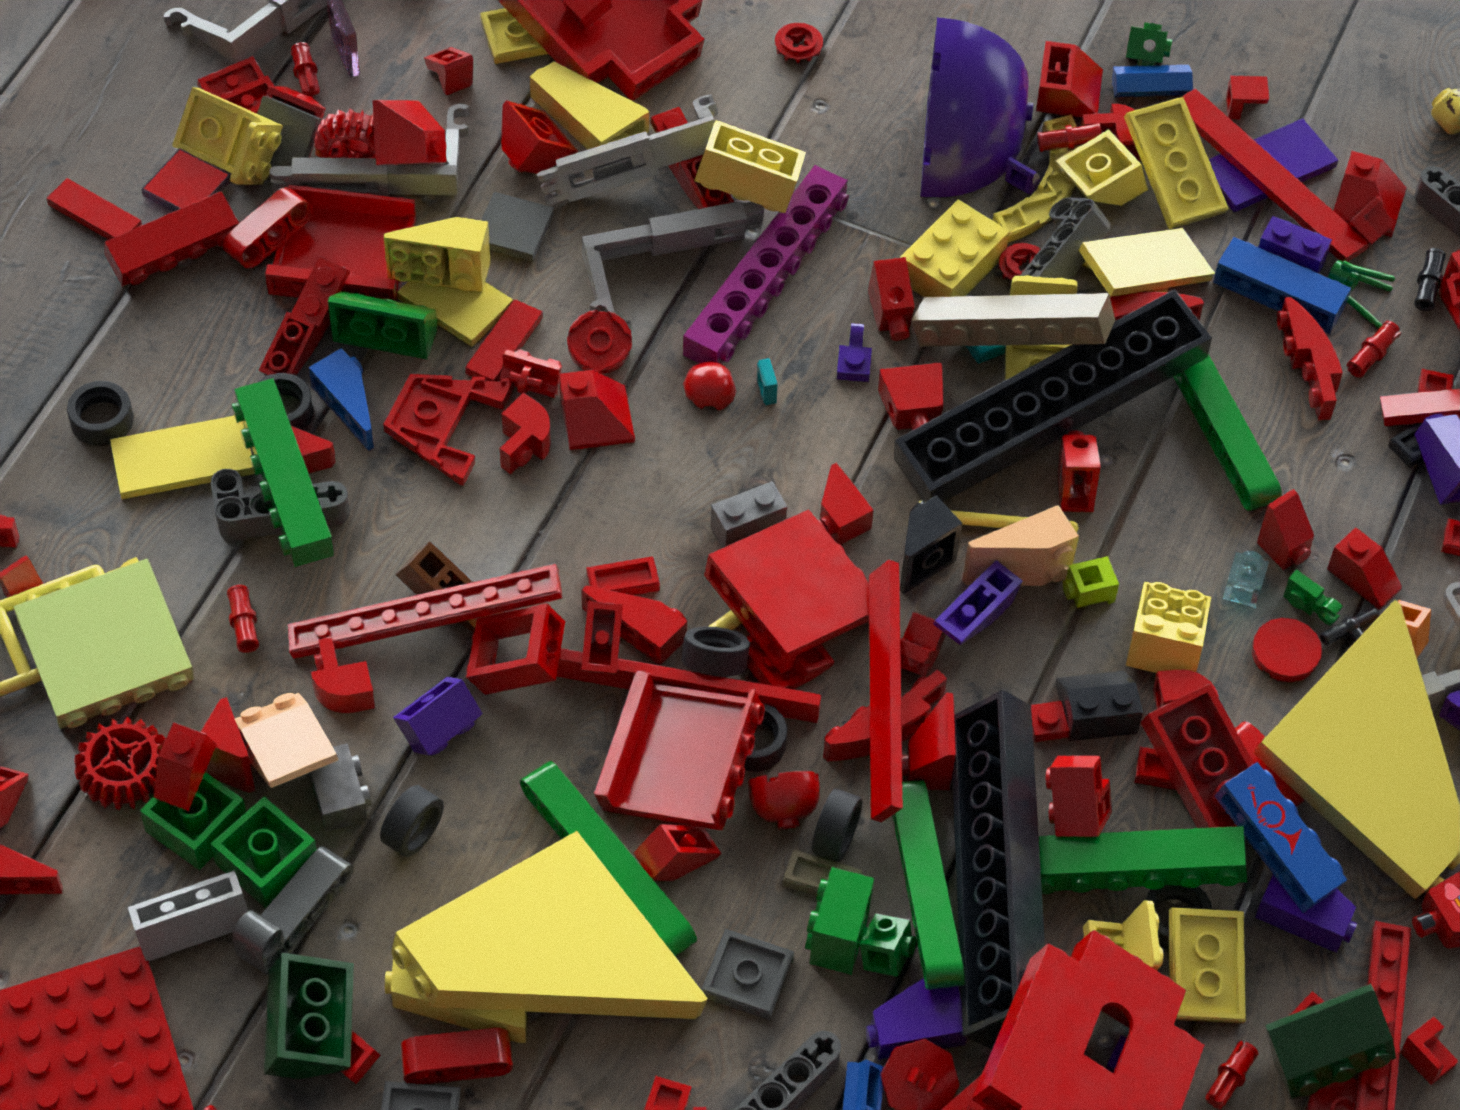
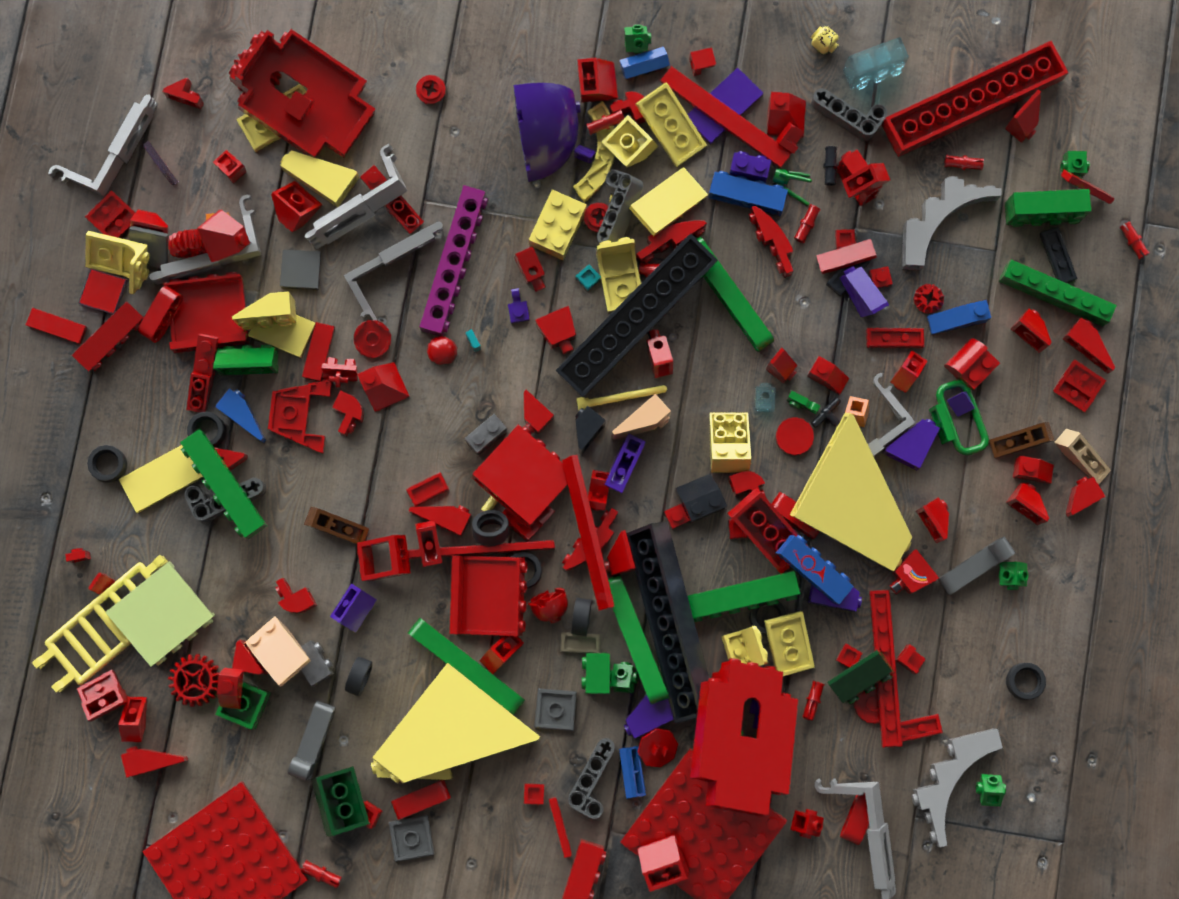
camera: 15 degrees left, 25 degrees up
light grey brick [128,870,248,961] -> none
green brick [211,797,317,908] -> none
red pin [227,584,259,653] -> none
tile [288,564,562,659] -> none
red axle [290,42,320,98] -> none
light yellow brick [695,120,806,213] -> none
dark tan brick [912,293,1115,347] -> none
red brick [1046,756,1112,837] -> none
lime brick [1063,556,1119,608] -> none

